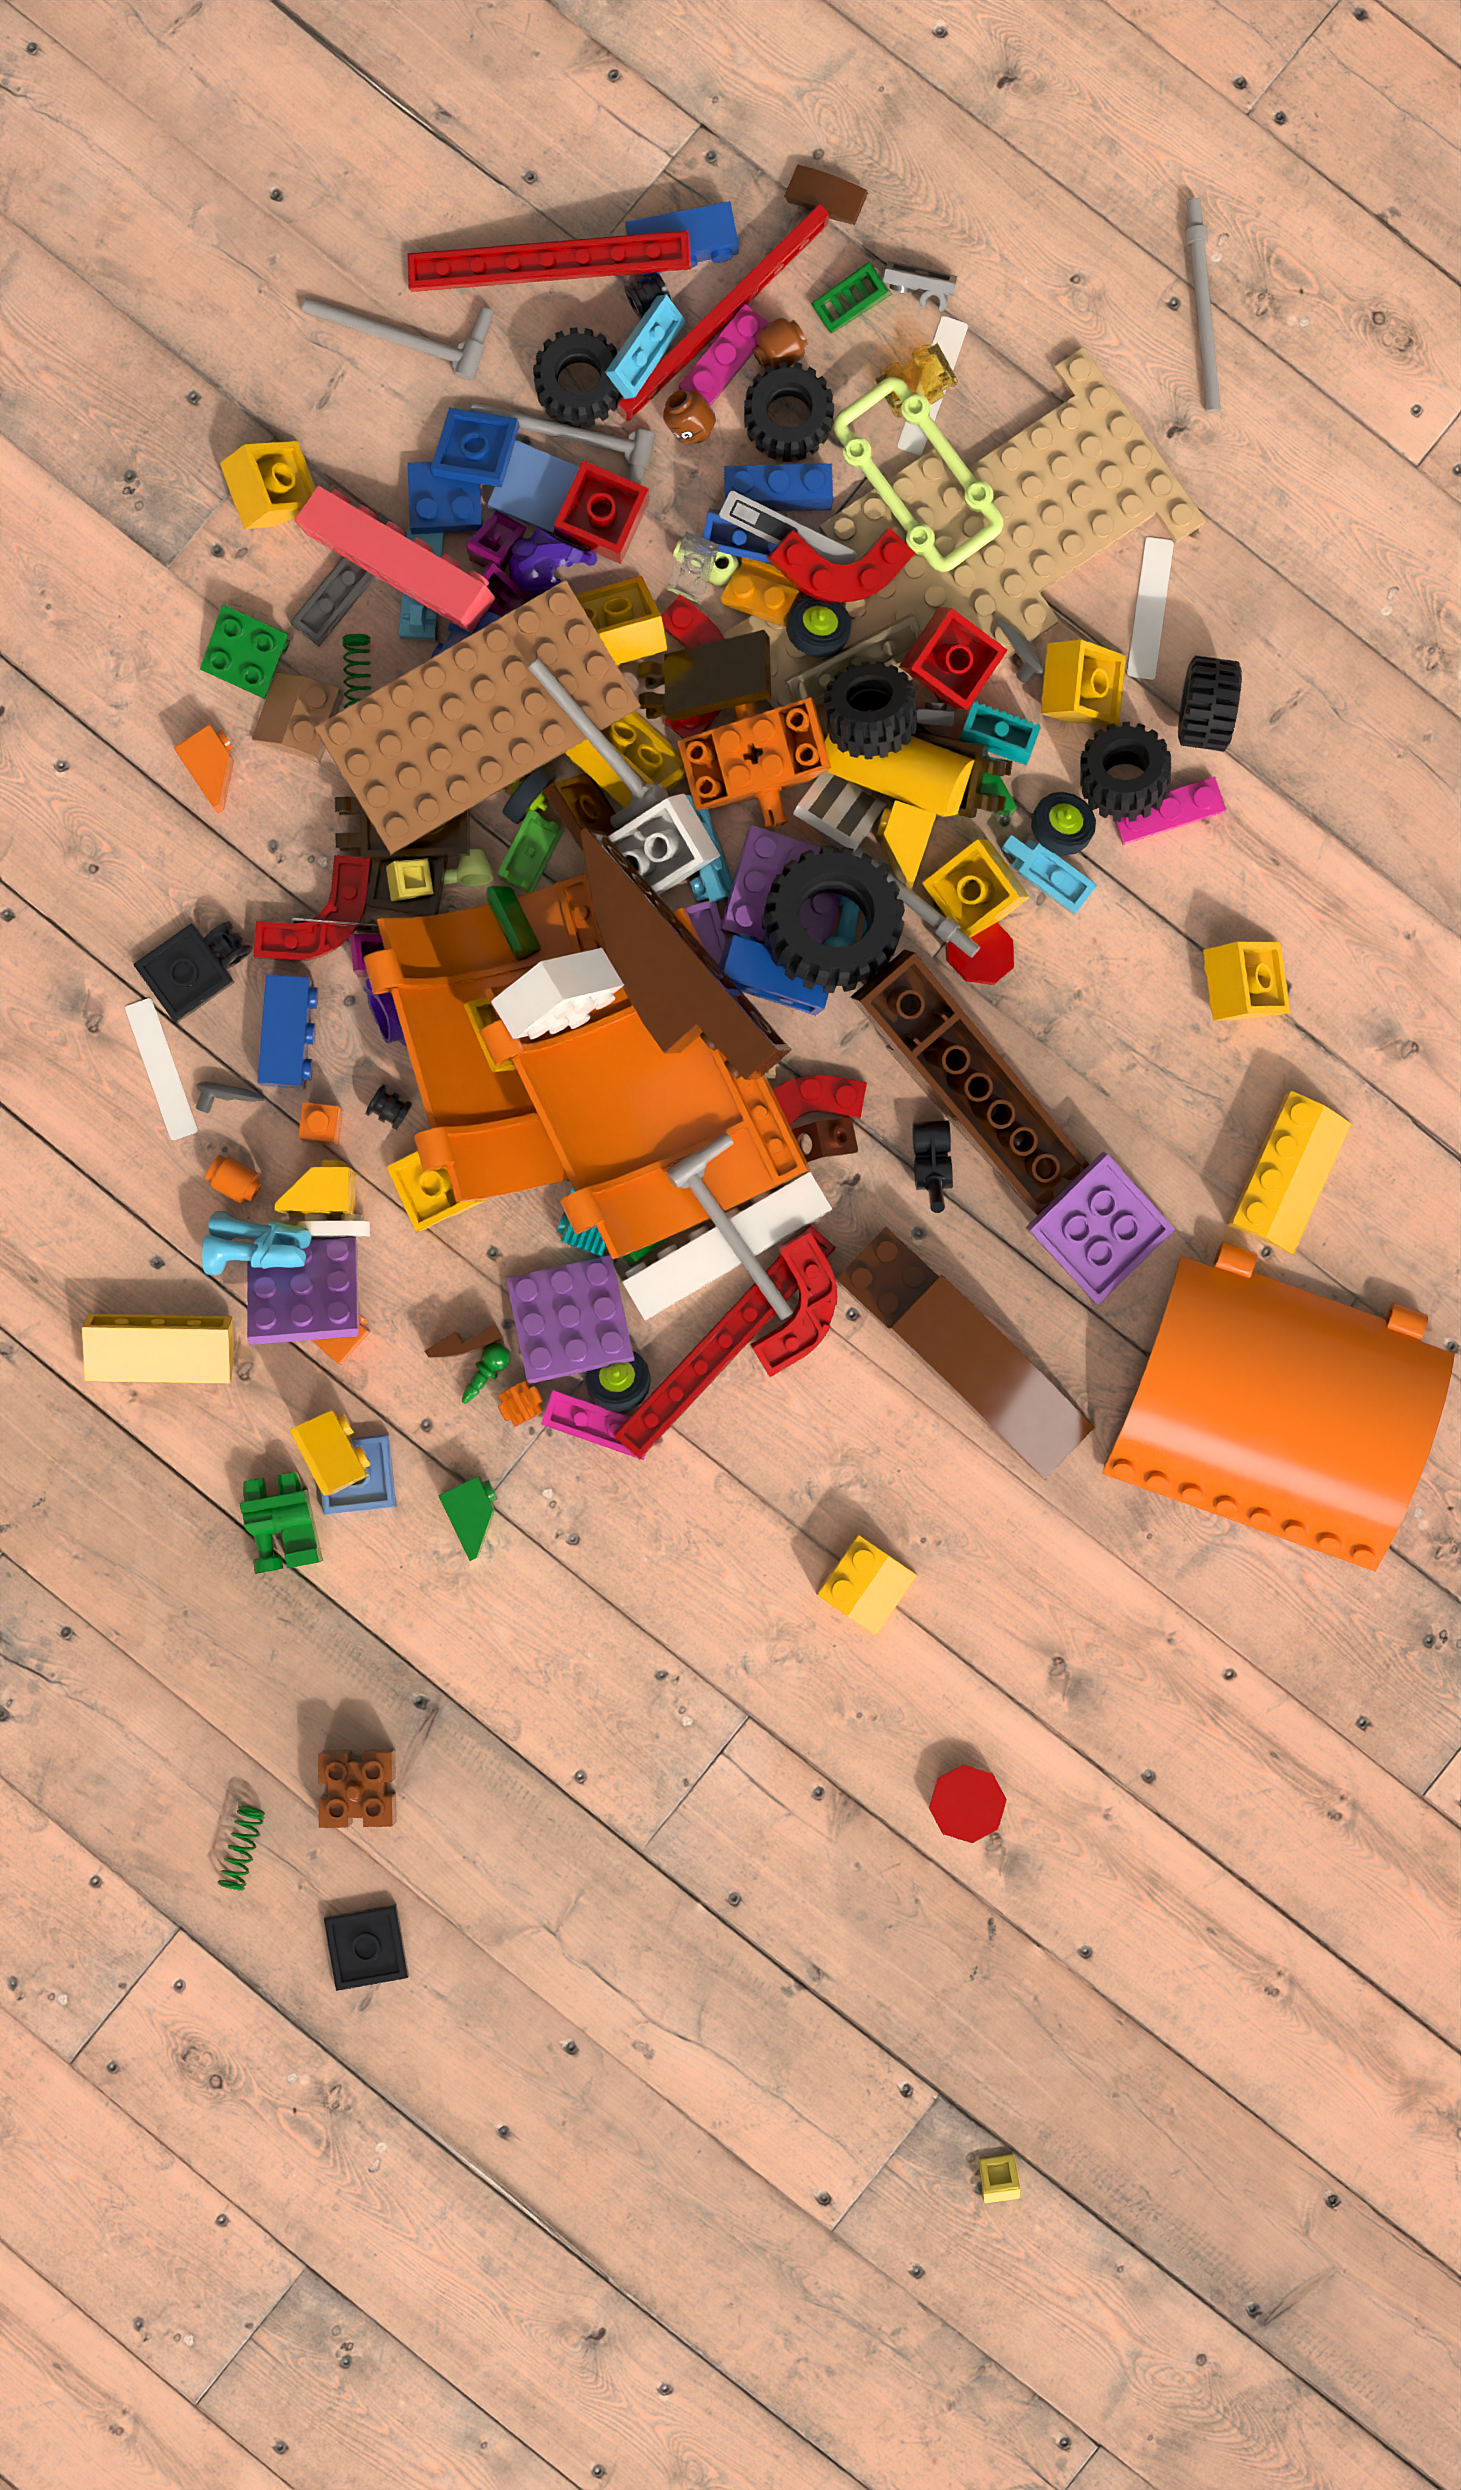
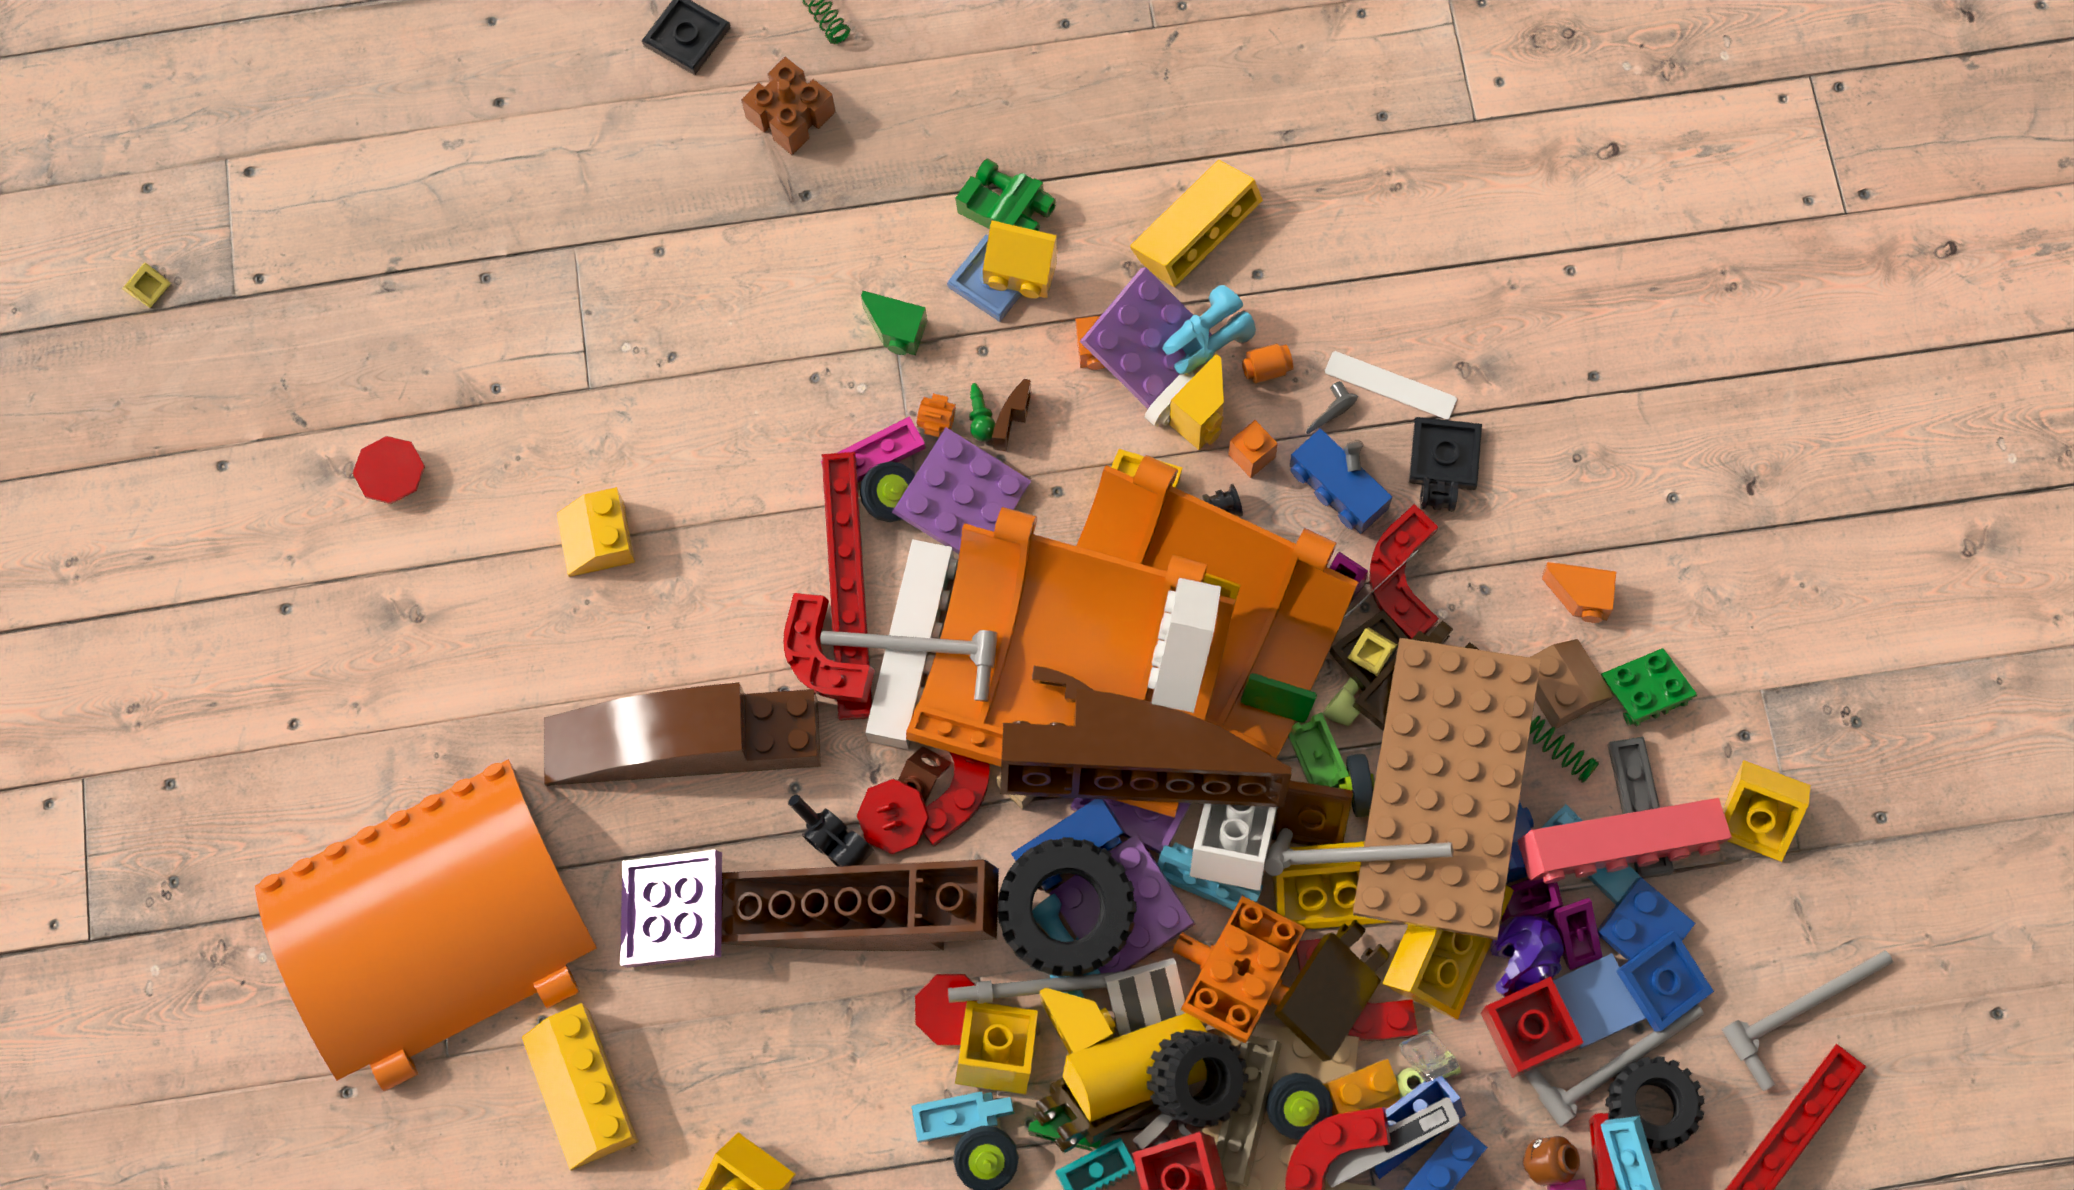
camera: 140 degrees right, 15 degrees down
none -> red piece [857,778,929,854]
none -> reddish brown slope [1032,665,1094,703]
none -> dark grey bar [1343,440,1364,472]

